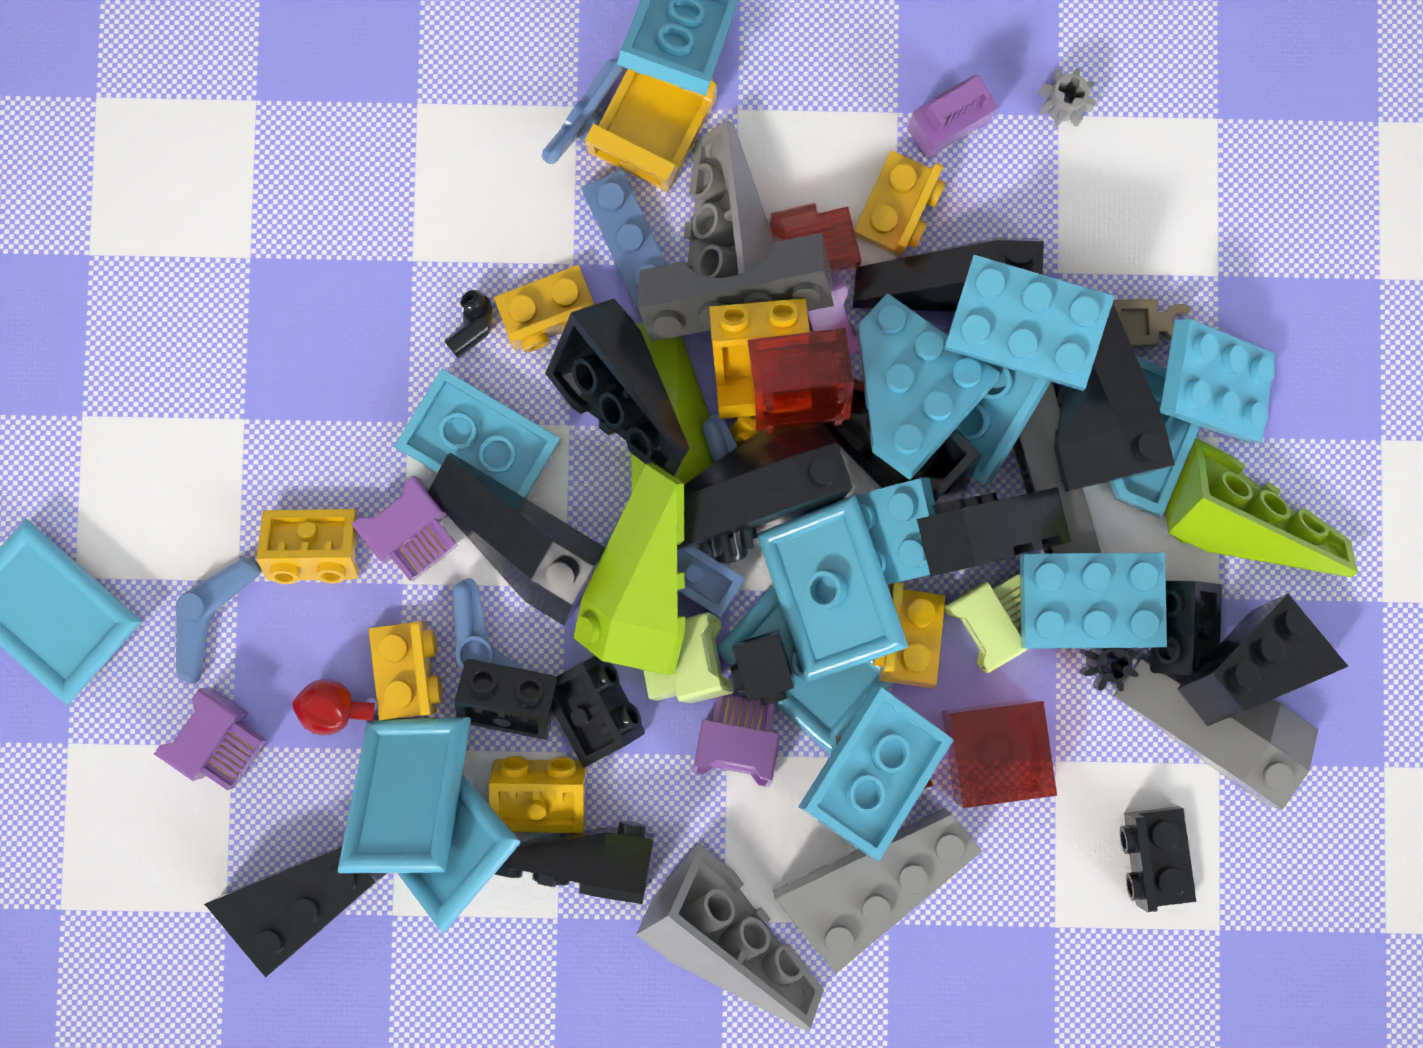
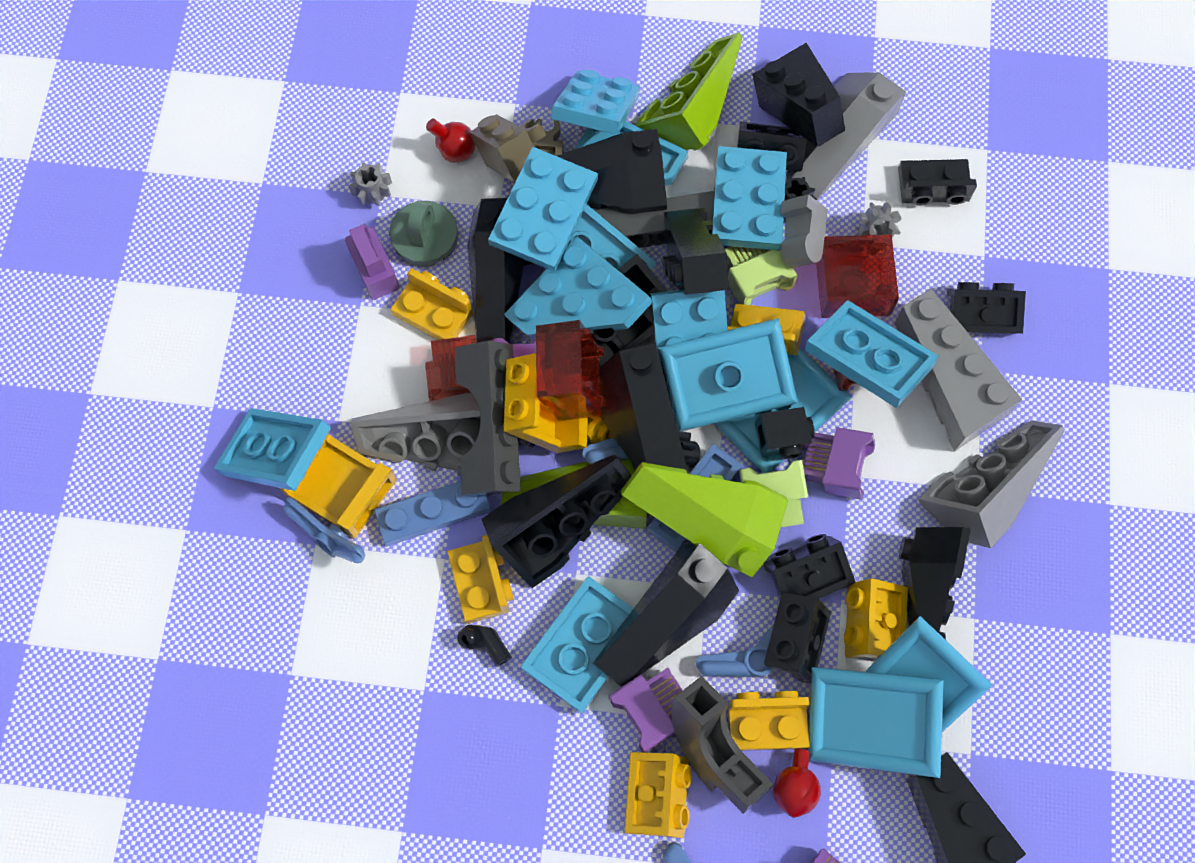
camera: 80 degrees left, 15 degrees down
none -> sand green tile [389,200,459,267]
none -> red piece [426,118,476,163]
none -> dark tan brick [469,114,546,183]
none -> dark grey arch [671,676,774,814]
none -> light grey leg [781,194,828,268]
none -> light grey gear [858,201,902,246]
none -> black bracket [947,282,1026,334]

